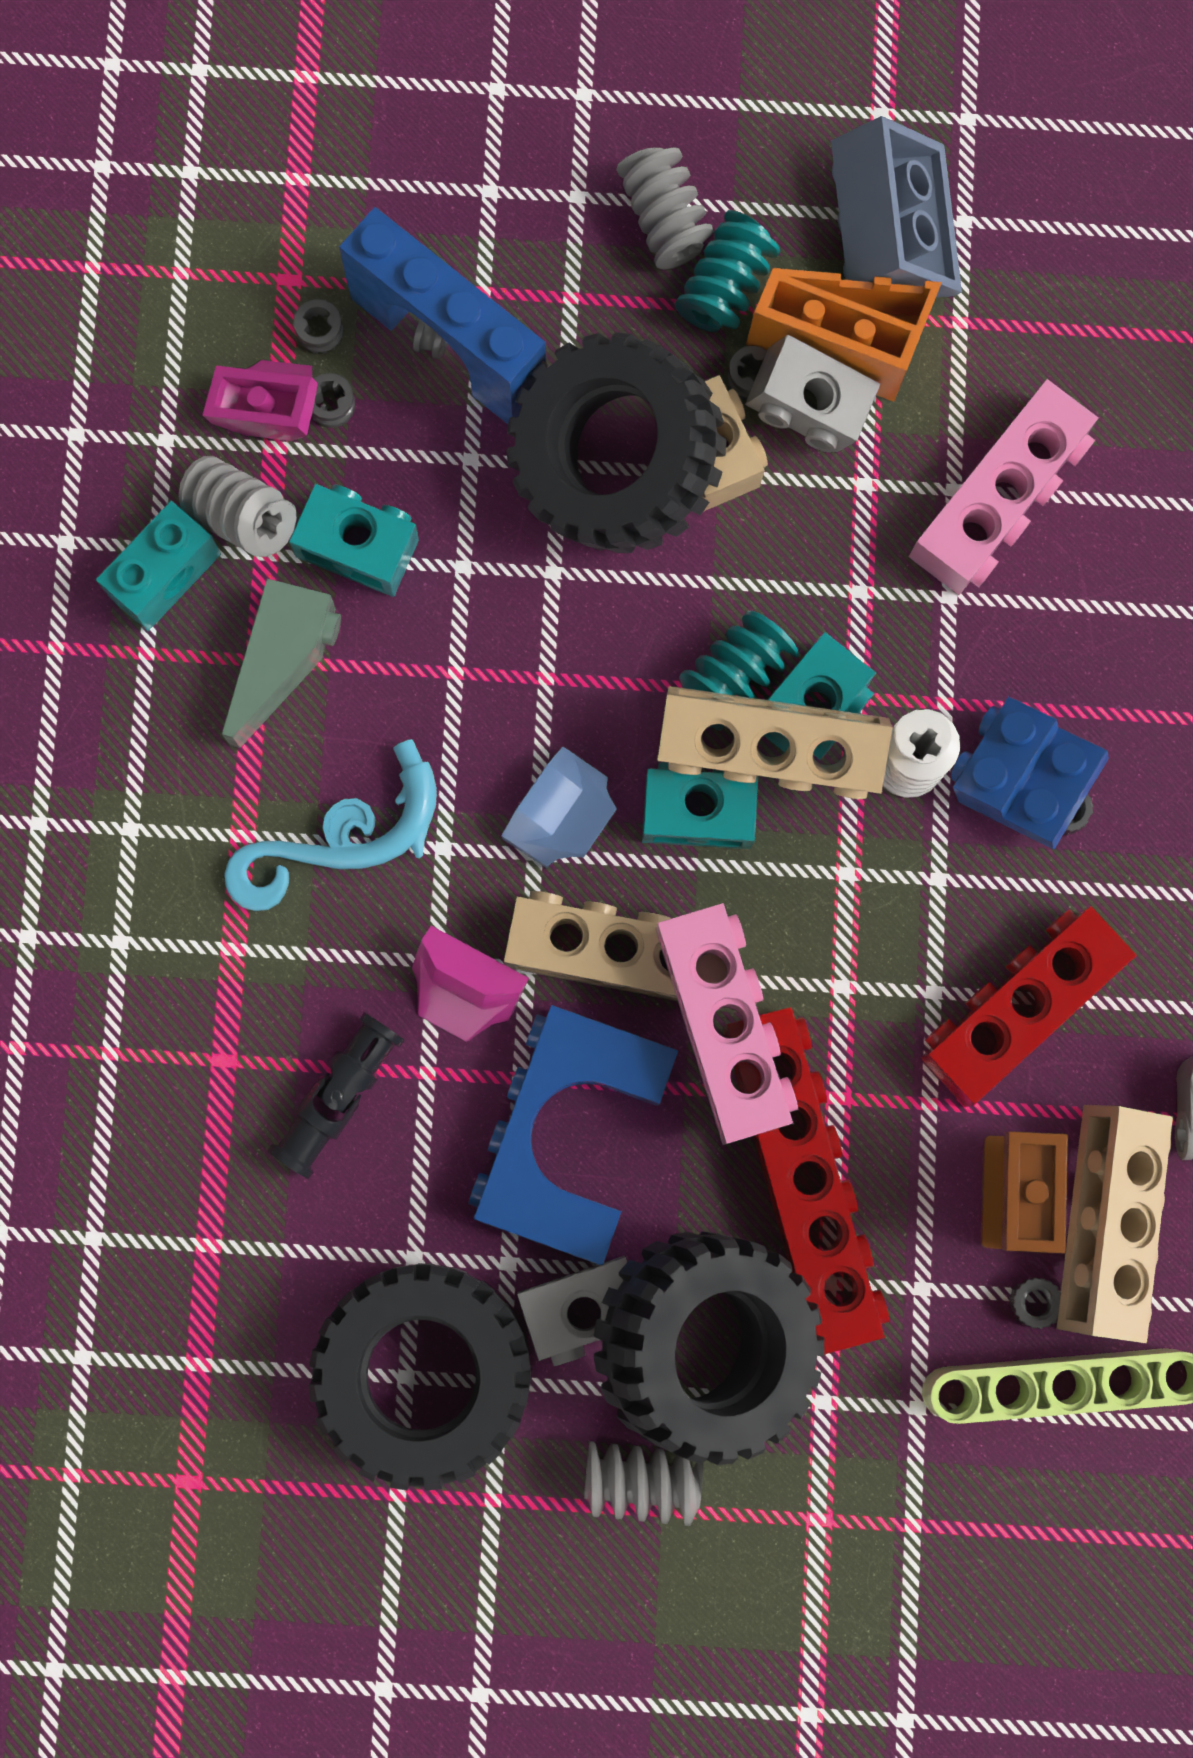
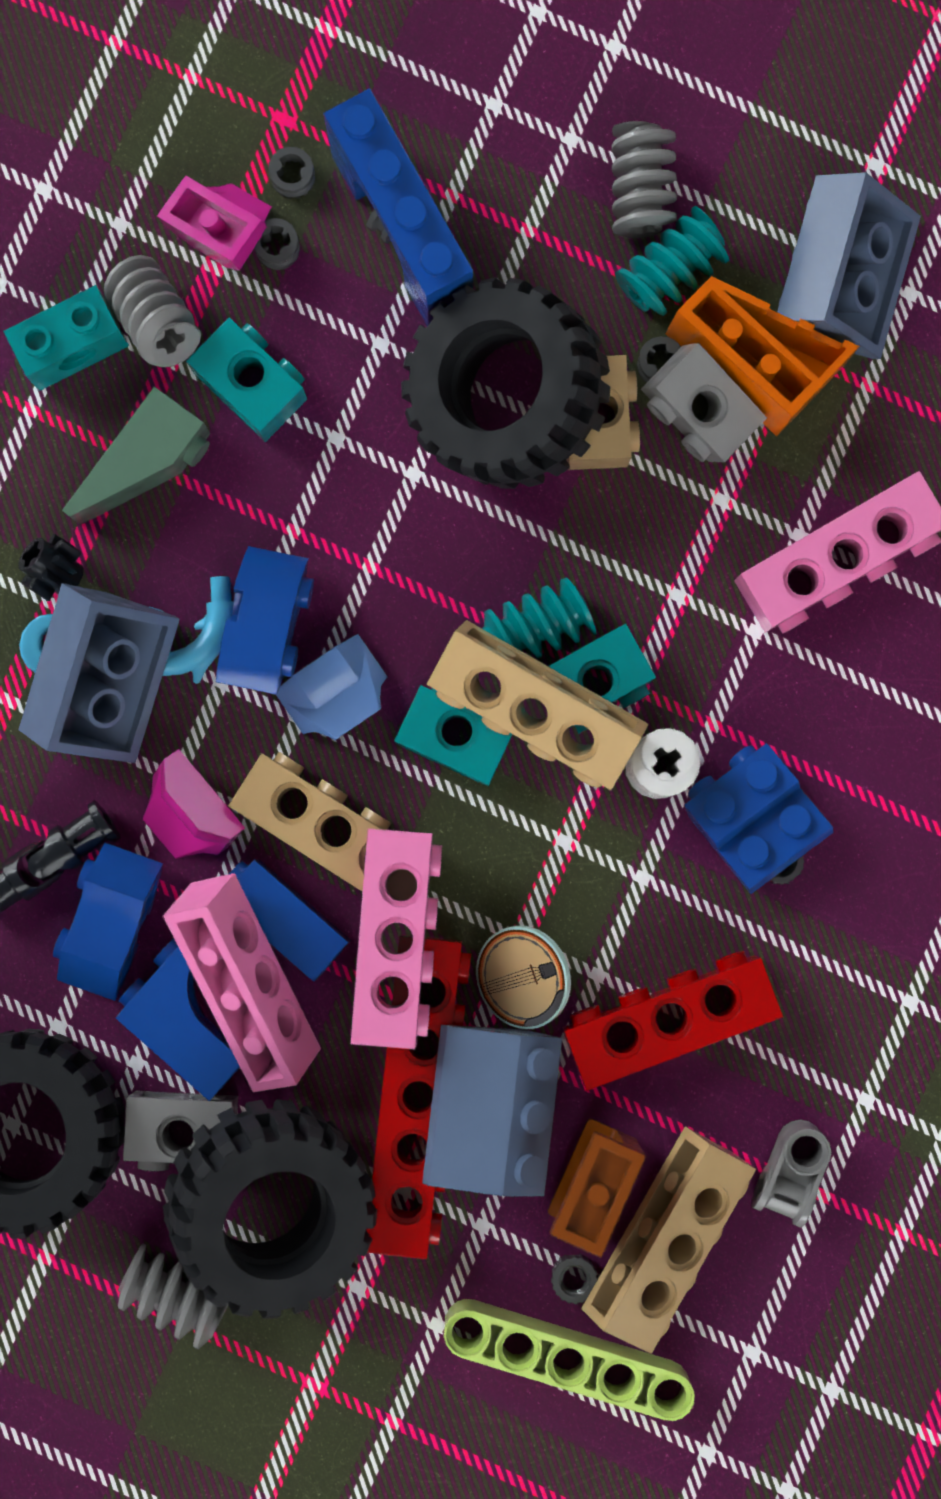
camera: 30 degrees right, 5 degrees up
none -> black gear [18,534,84,601]
none -> sand blue slope [18,583,180,763]
none -> blue brick [53,843,163,1001]
none -> bright pink brick [163,873,321,1092]
none -> blue brick [215,546,314,695]
none -> sand blue slope [422,1025,562,1196]
none -> piece [476,925,571,1029]

